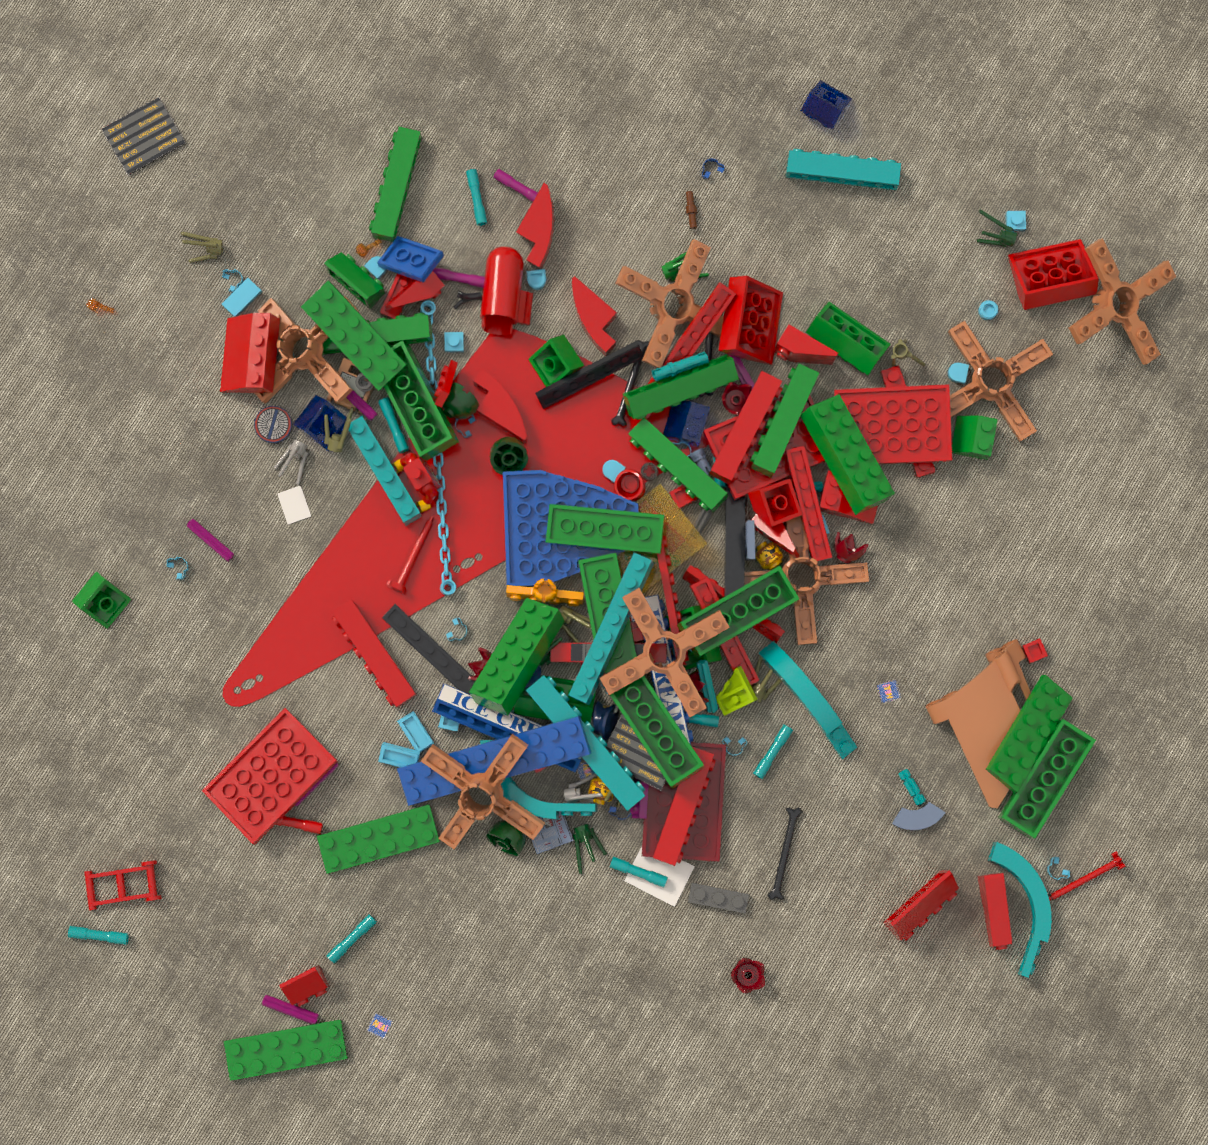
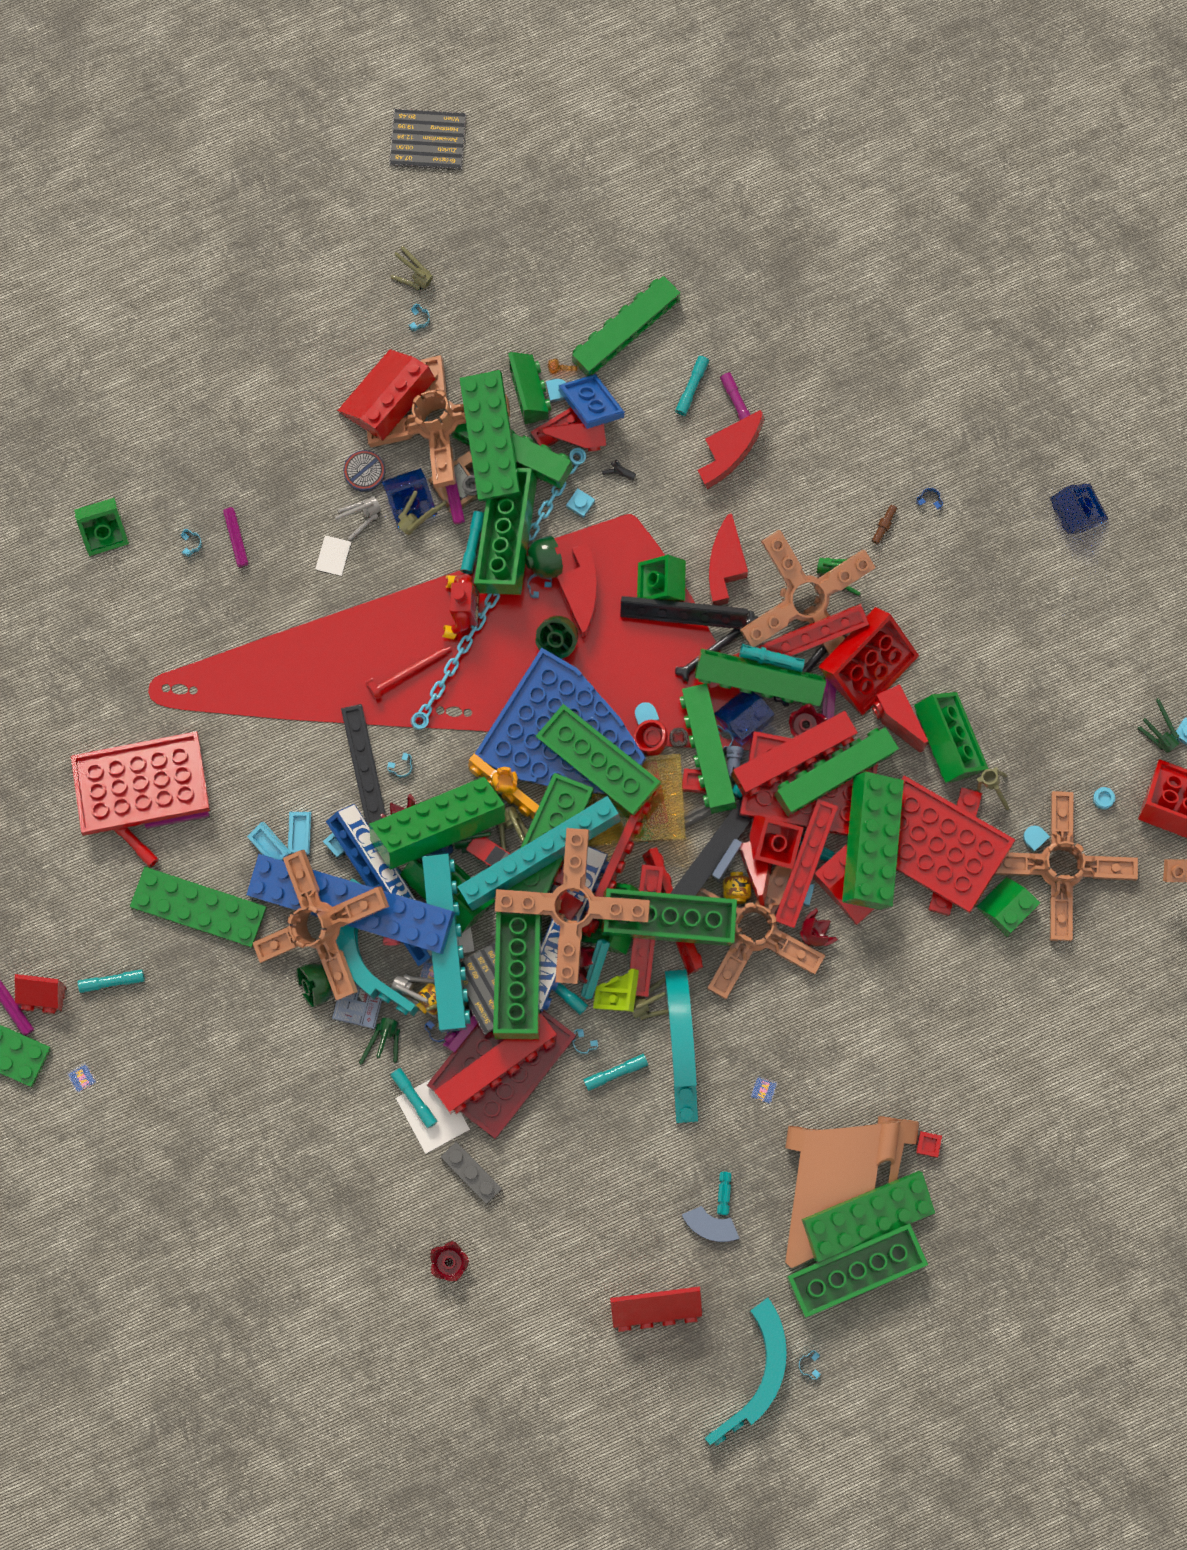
camera: 35 degrees right, 5 degrees down
clear orange hand [86,298,114,313] -> none
medium azure tile [222,278,262,317] -> none
brick [332,599,417,708] -> none
teal brick [348,416,422,526] -> none
magenta piece [433,267,485,288] -> none
red plate [434,360,458,408] -> none
red piece [480,246,533,335] -> none
medium azure tile [526,269,546,290] -> none
dark blue hat [593,701,619,741] -> none
black piece [768,807,802,900] -> none
teal brick [786,149,901,191] -> none
red slope [977,873,1012,950] -> none
red piece [1049,851,1126,901] -> none

